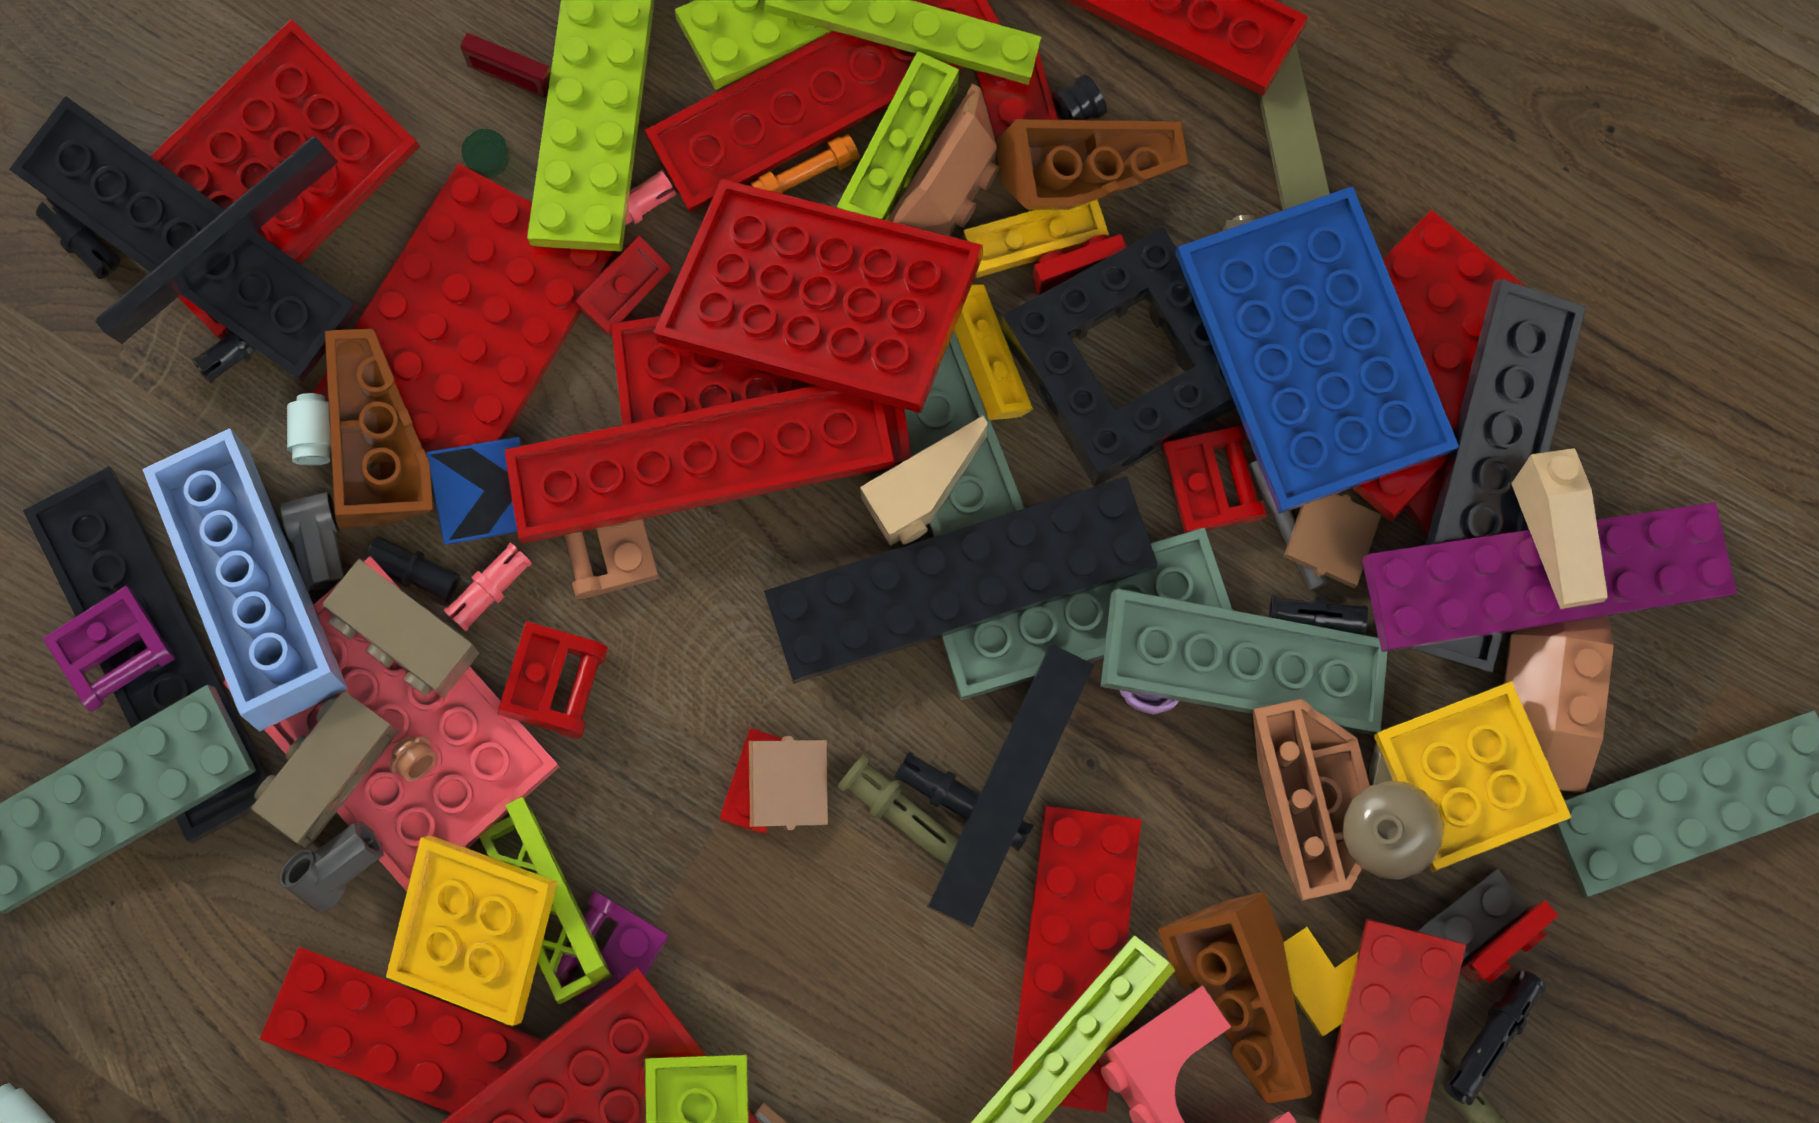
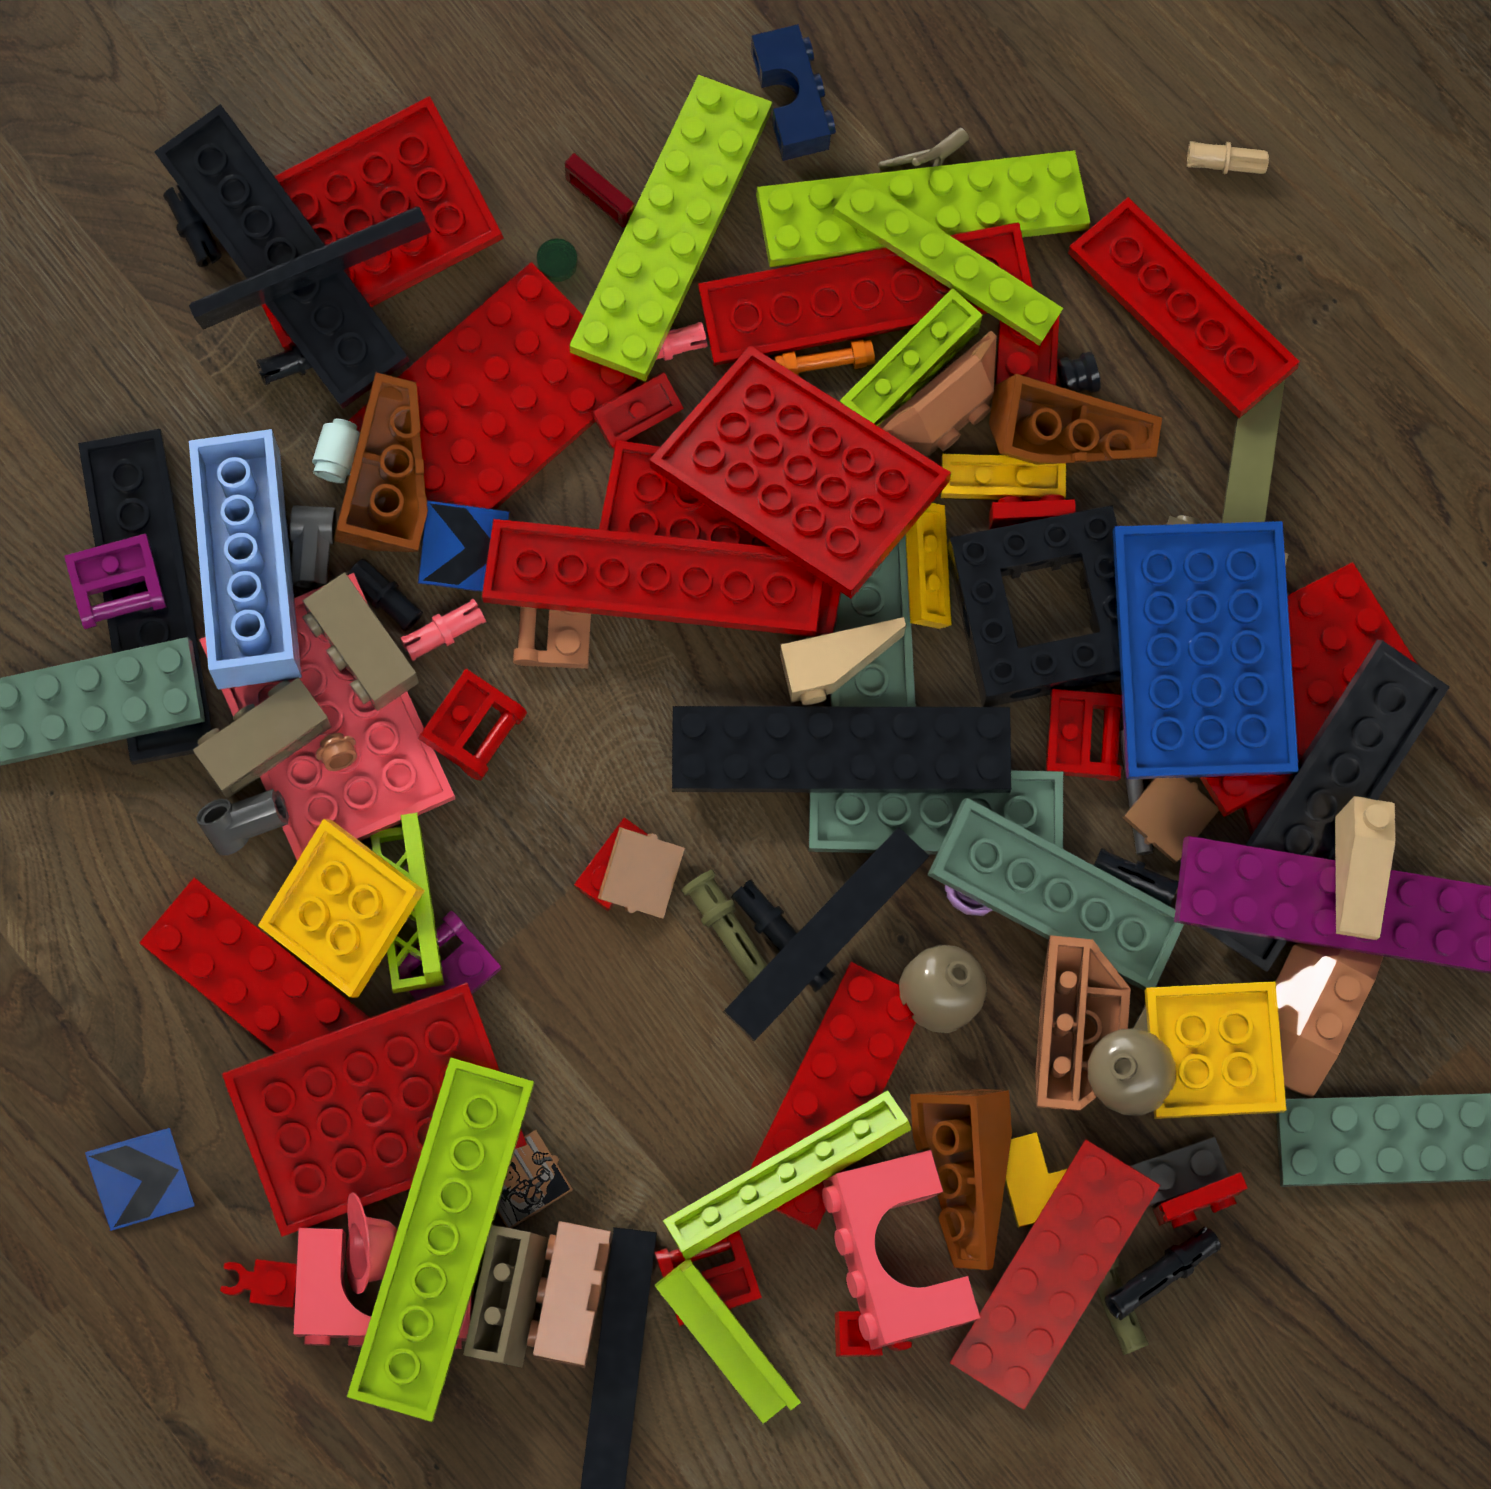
camera: 15 degrees right, 0 degrees up
none -> dark tan cylinder [899,945,987,1033]

